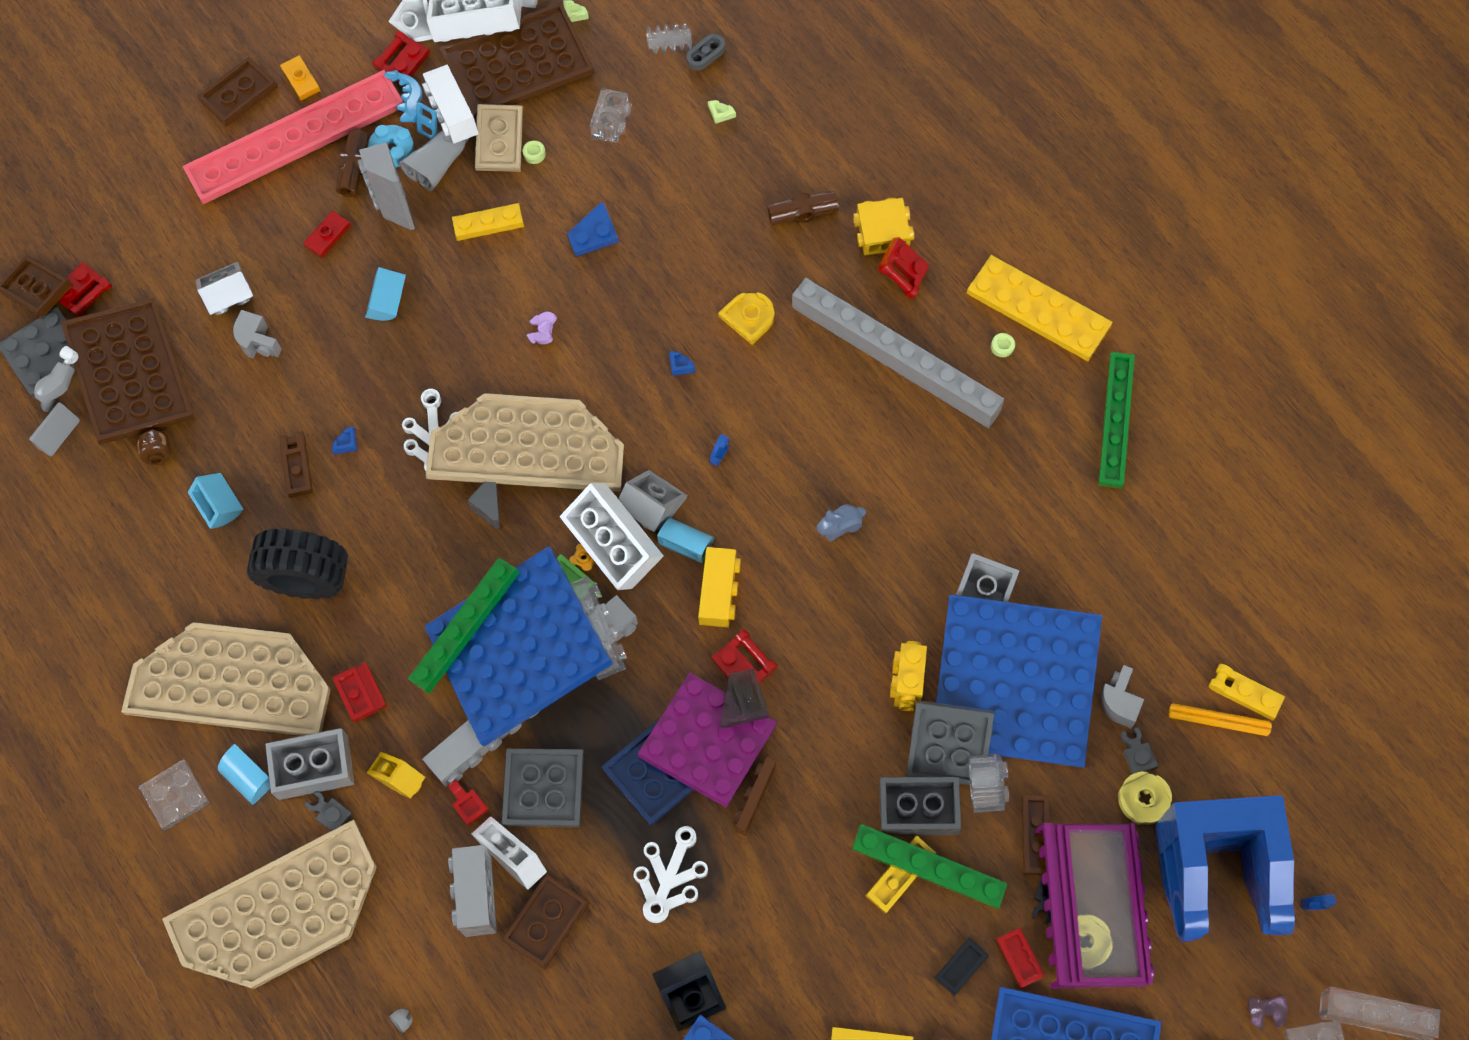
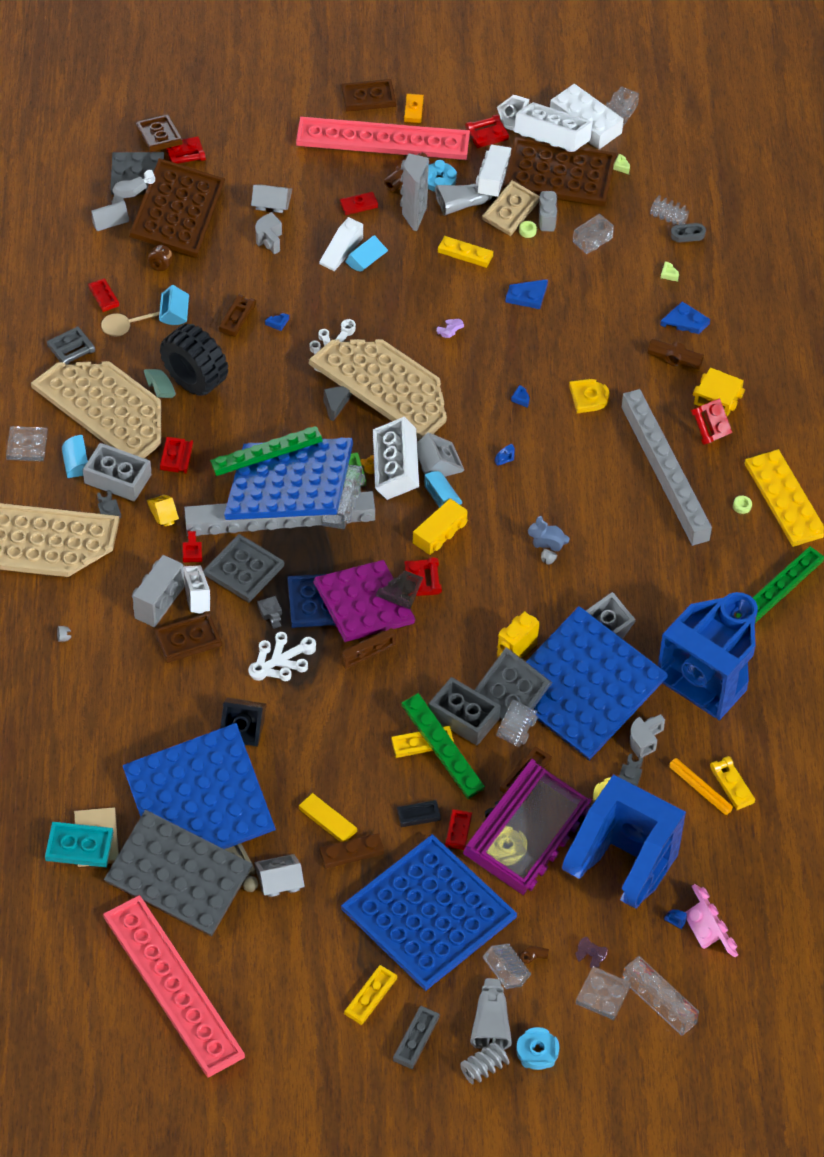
camera: 30 degrees right, 15 degrees down
dark azure piece [384,70,437,139] -> none
none -> dark grey plate [47,326,95,365]
none -> red plate [88,278,119,312]
none -> tan piece [101,312,160,336]
none -> sand green slope [144,369,176,398]
none -> flat silver plate [257,596,282,629]
none -> white slope [320,217,363,271]
none -> light grey brick [539,191,557,231]
none -> light grey hinge [541,548,558,565]
none -> blue brick [658,592,758,721]
none -> blue wing [661,302,710,334]
none -> bright pink bracket [685,884,738,957]

